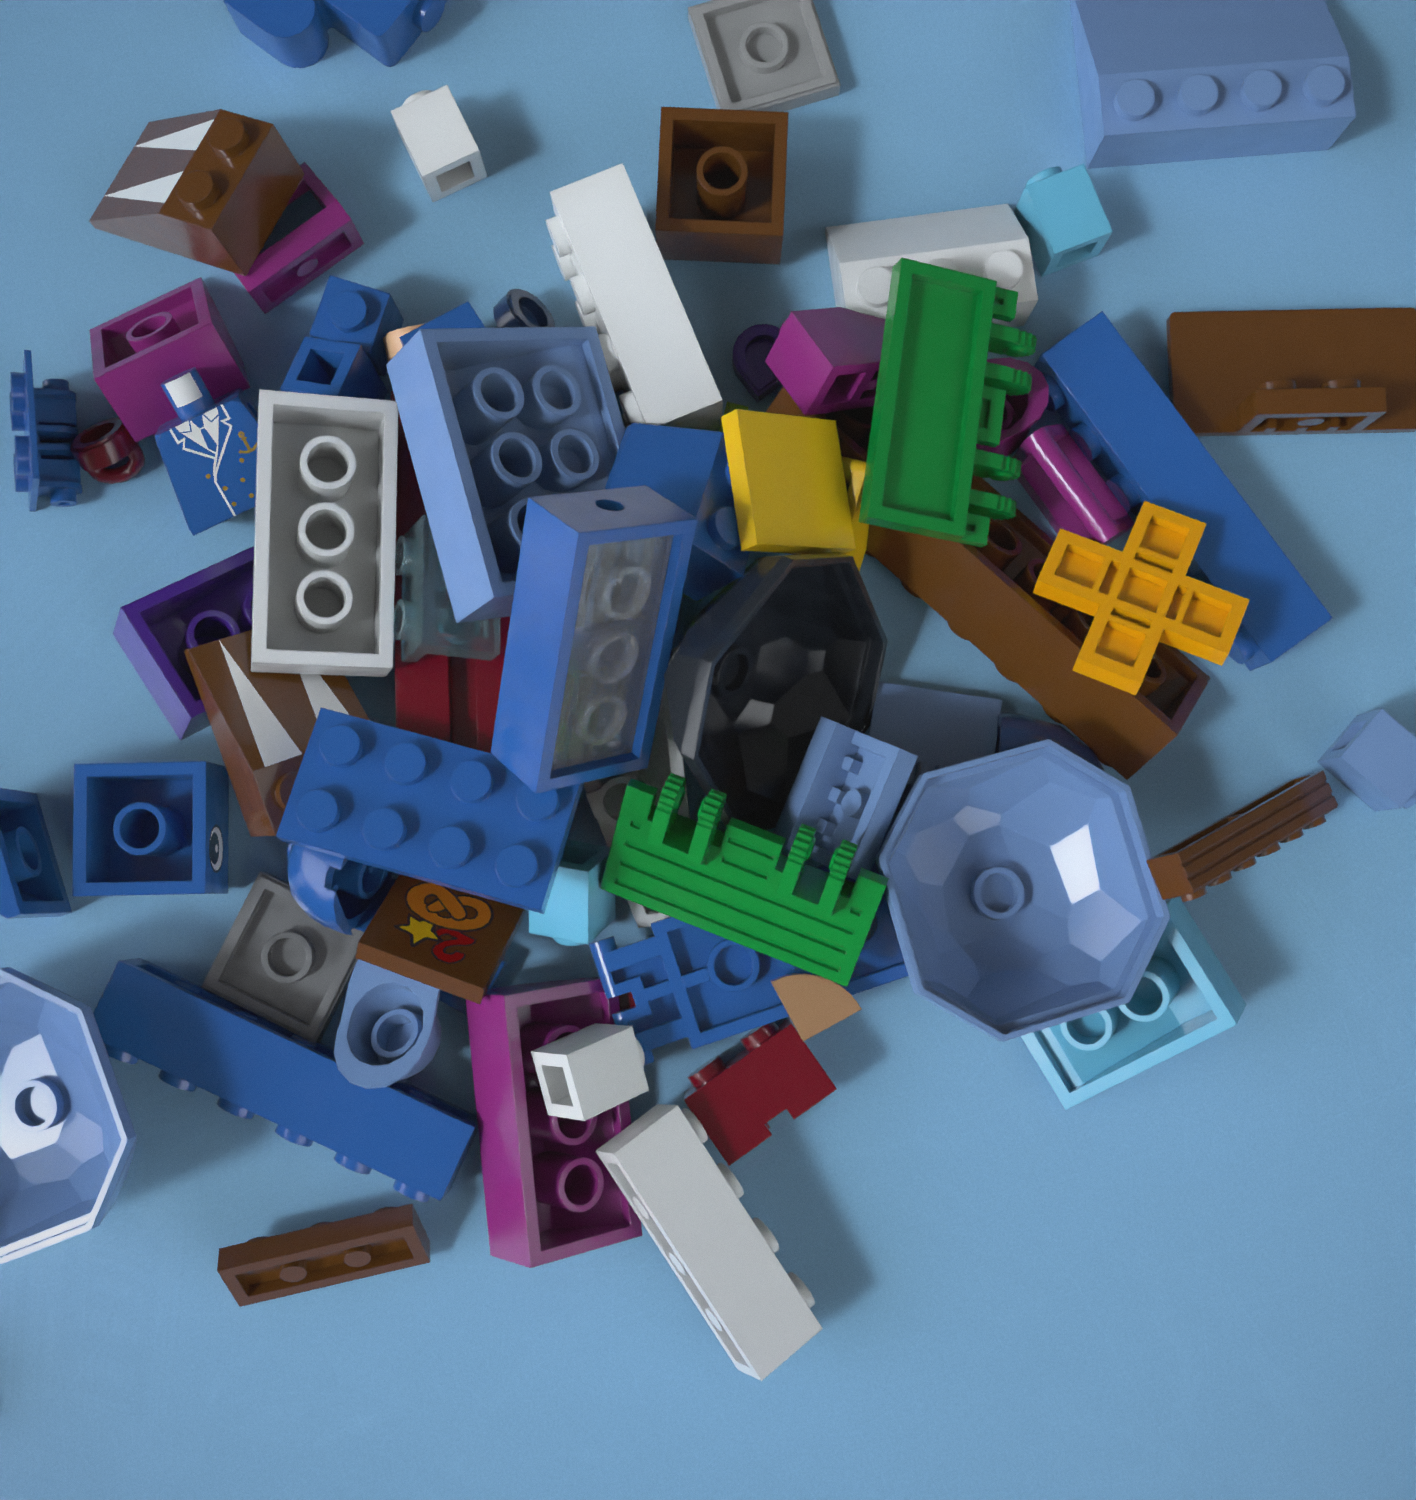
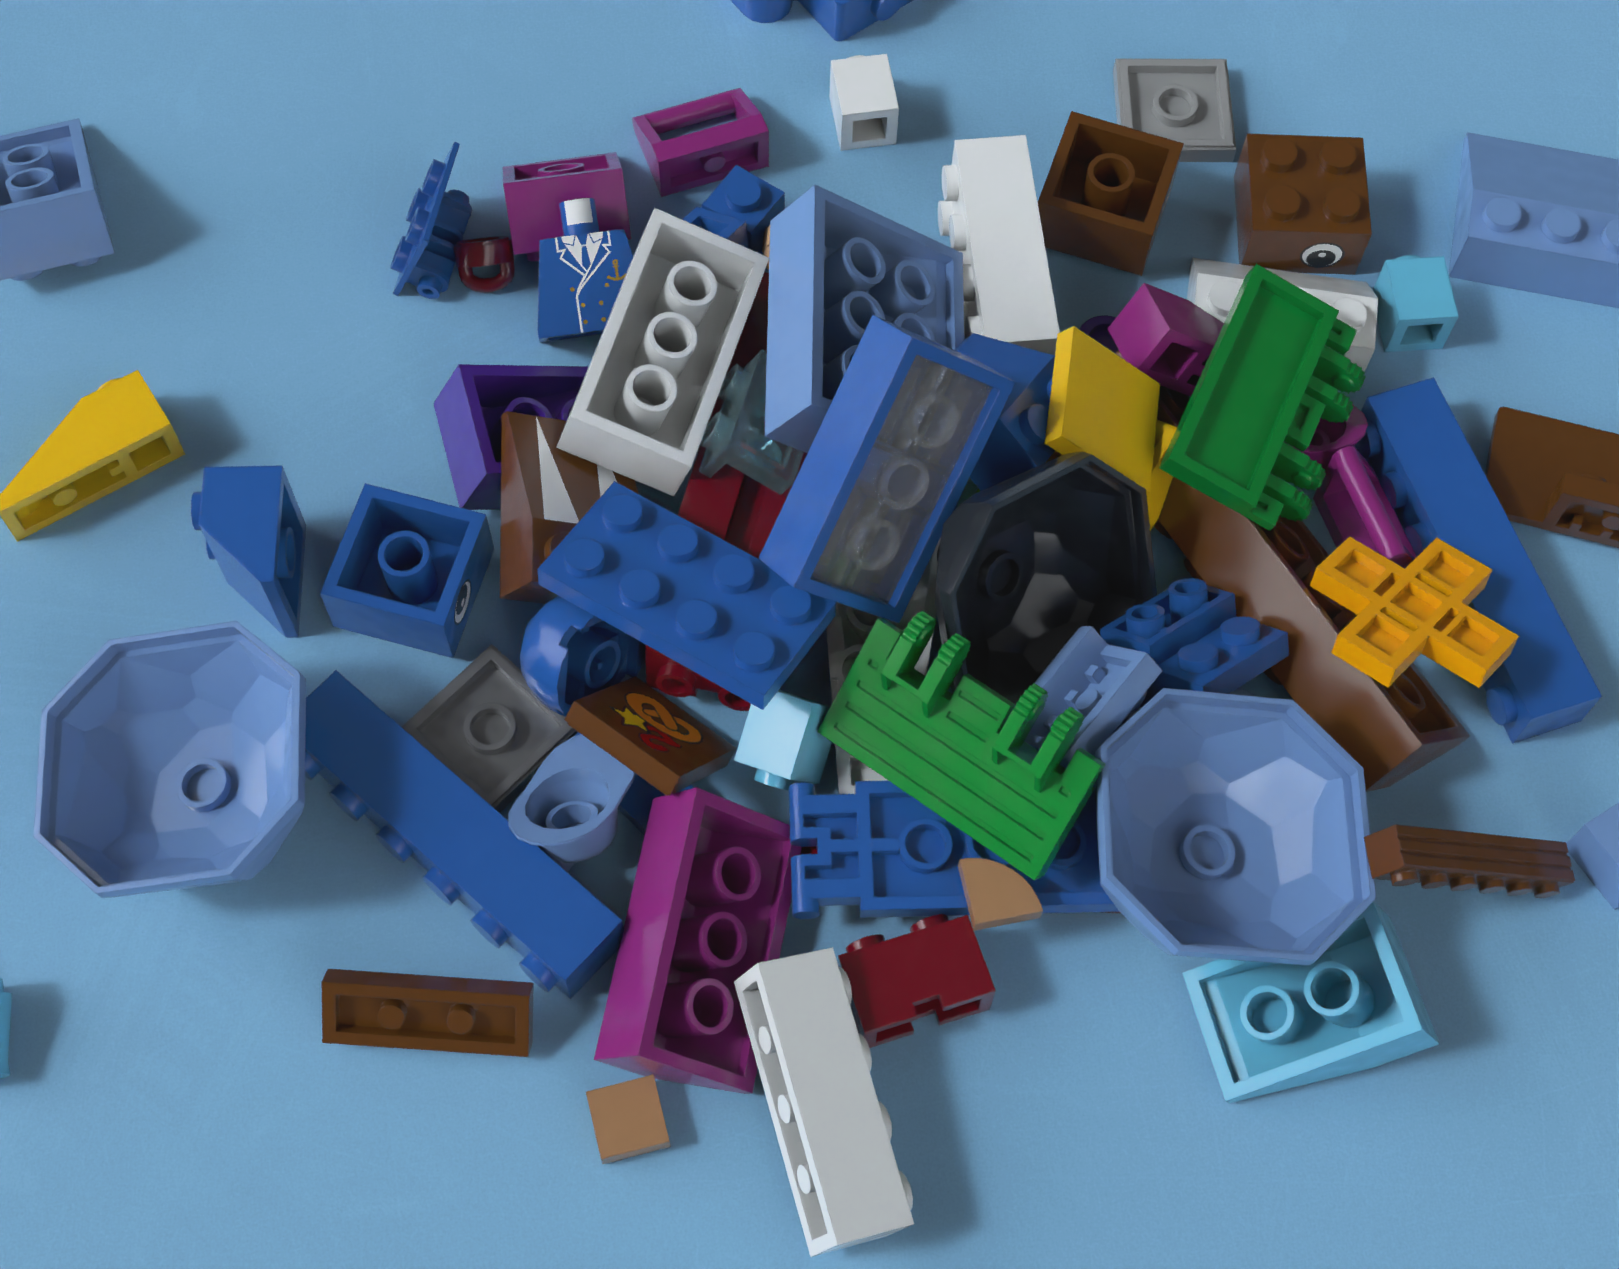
camera: 15 degrees right, 20 degrees down
reddish brown slope [89,109,305,276] -> none
white brick [531,1023,649,1121] -> none
none -> medium nougat tile [586,1074,671,1164]
none -> blue brick [1100,578,1289,707]
none -> reddish brown brick [1234,133,1372,275]

